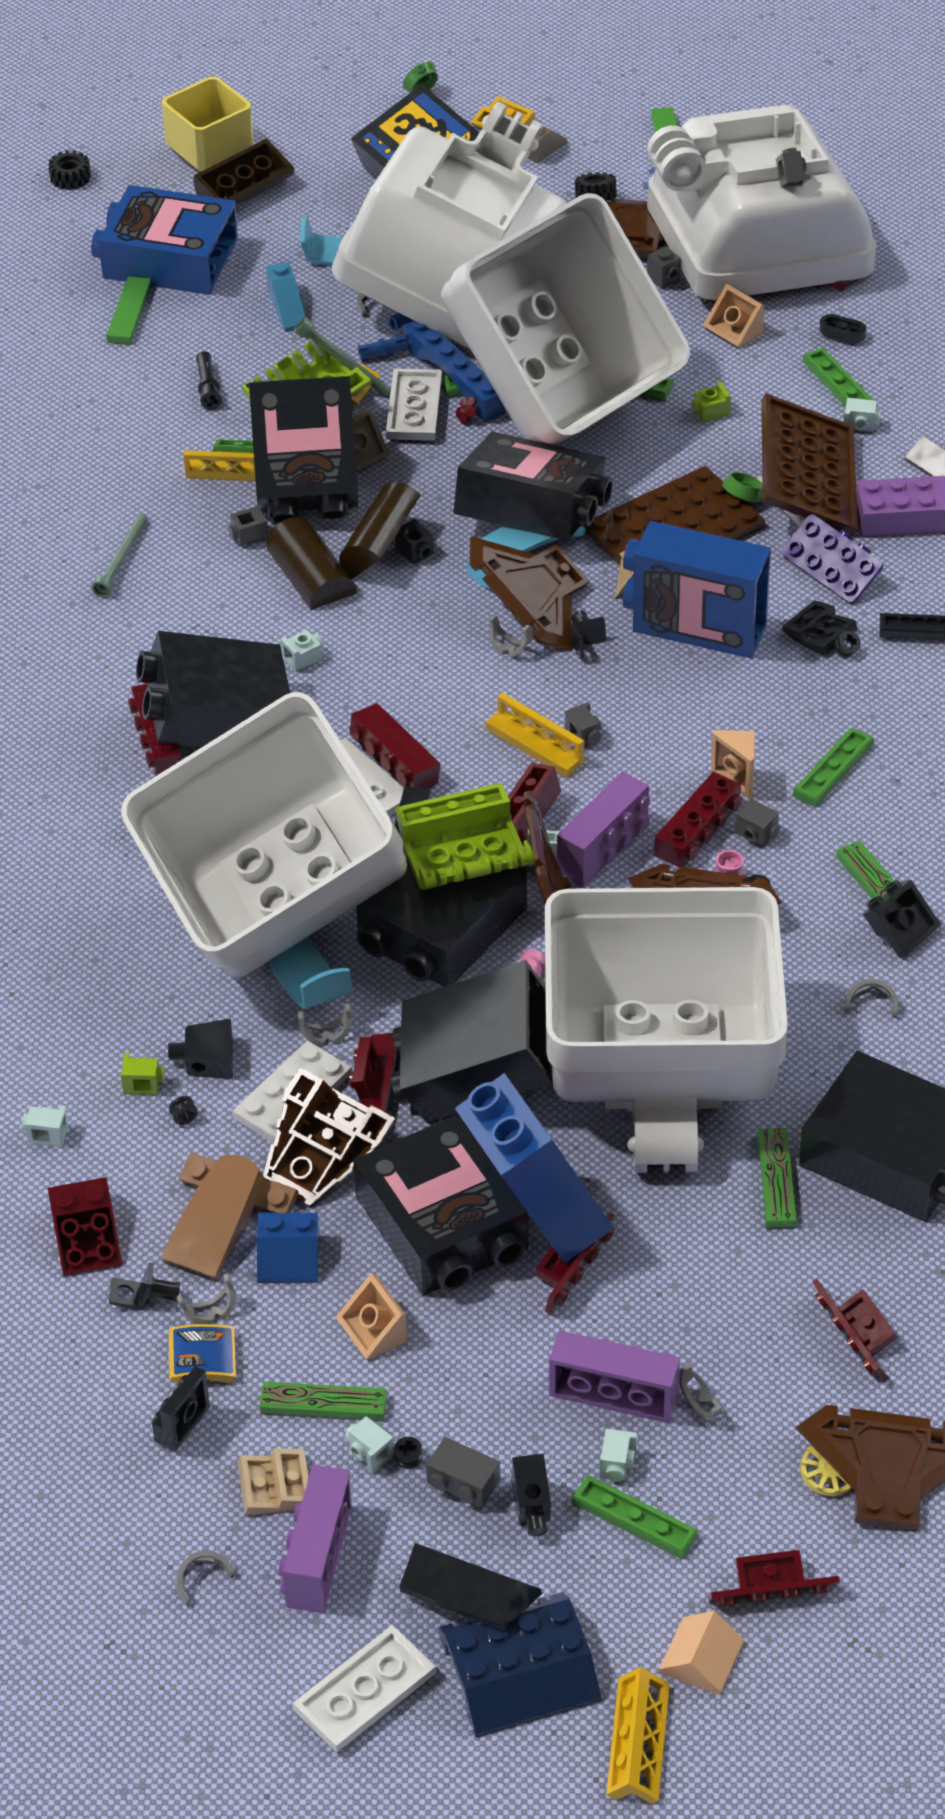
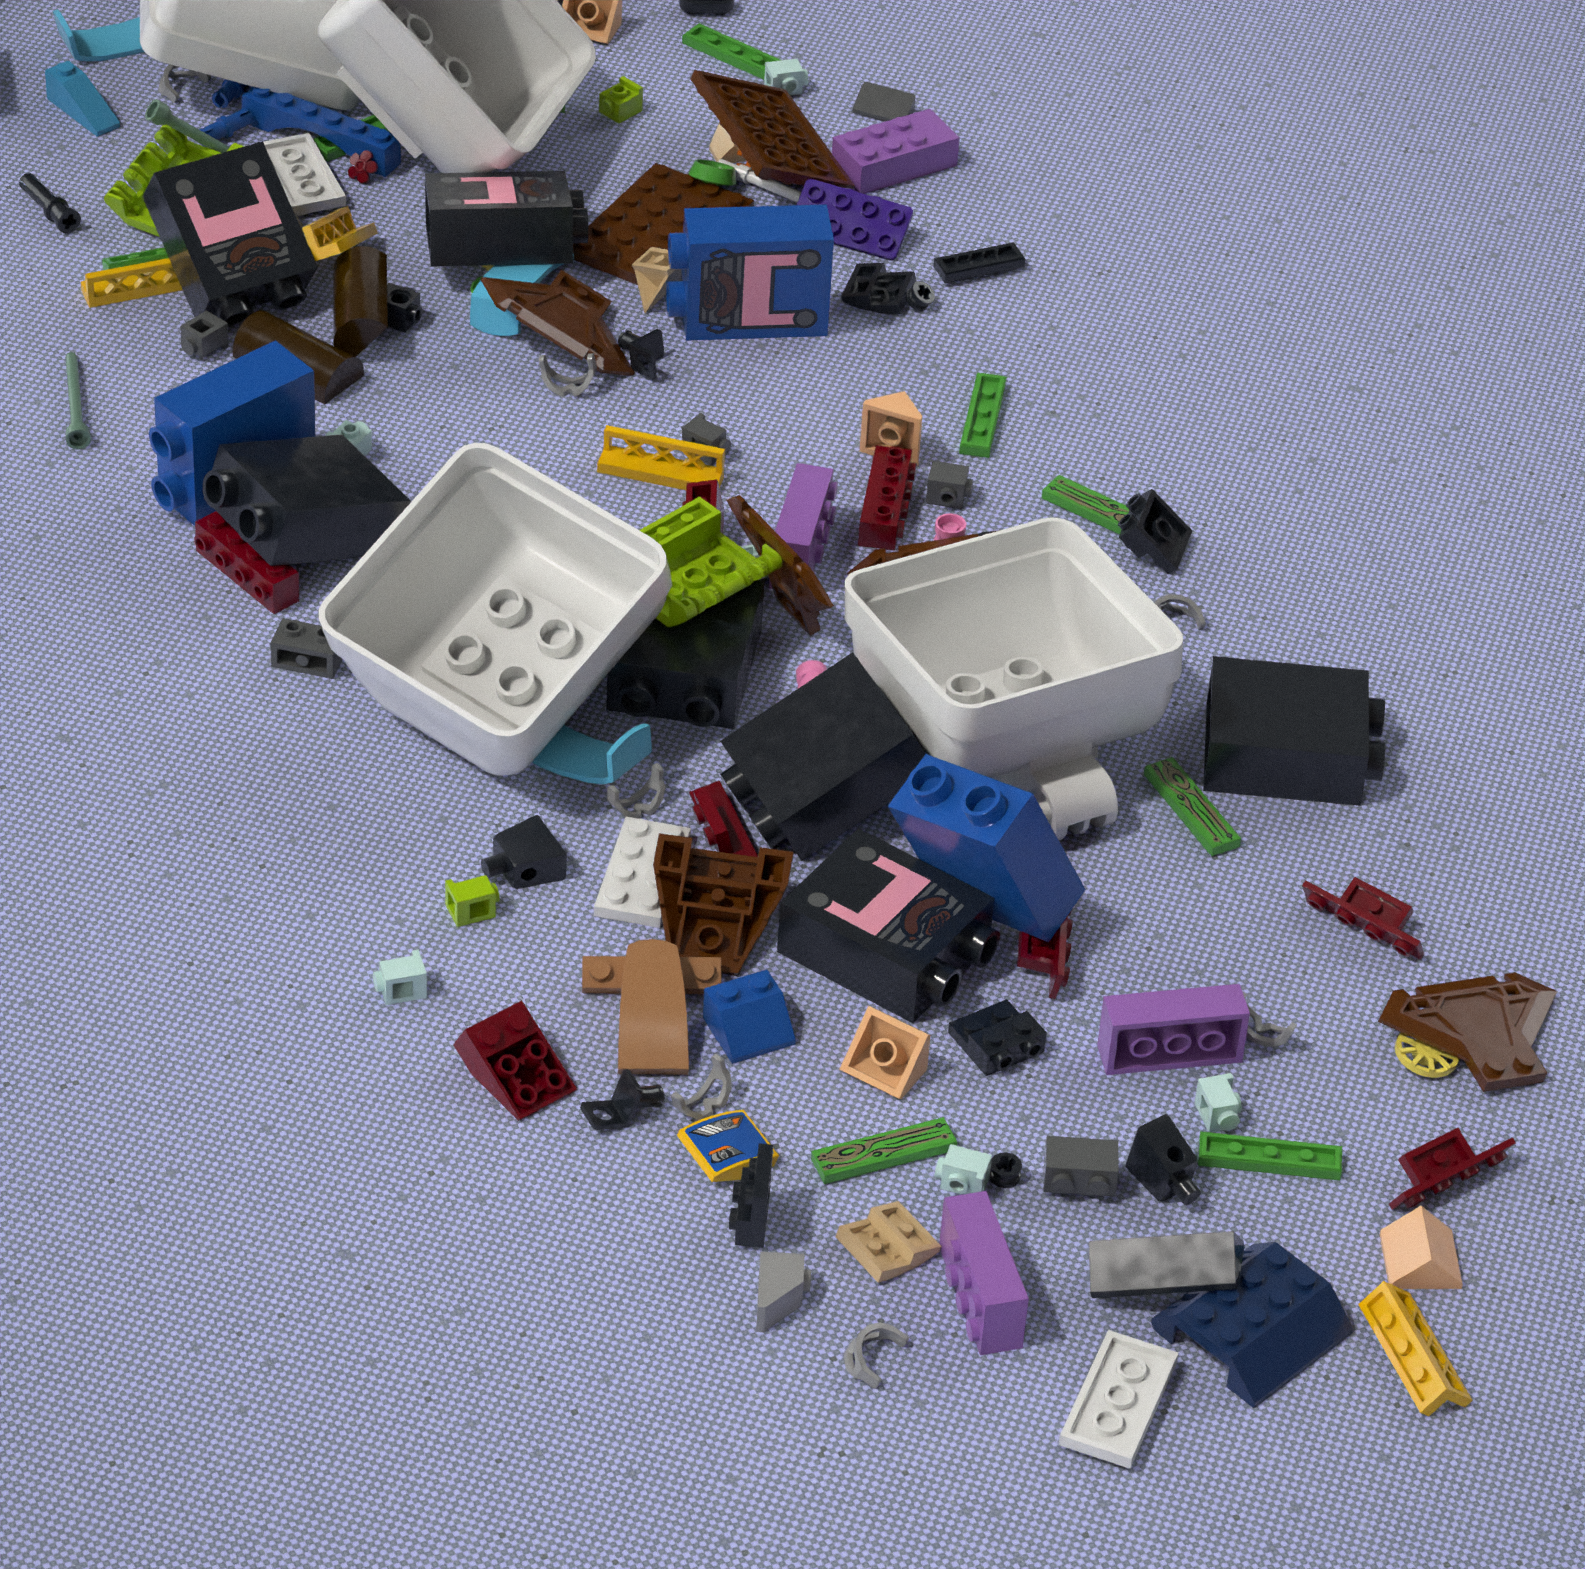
camera: 30 degrees left, 5 degrees down
black bush [169,1096,198,1125] -> none
none -> blue brick [149,340,316,526]
none -> yellow fence [302,206,378,261]
none -> light grey slope [756,1251,811,1332]
none -> black plate [948,999,1047,1076]

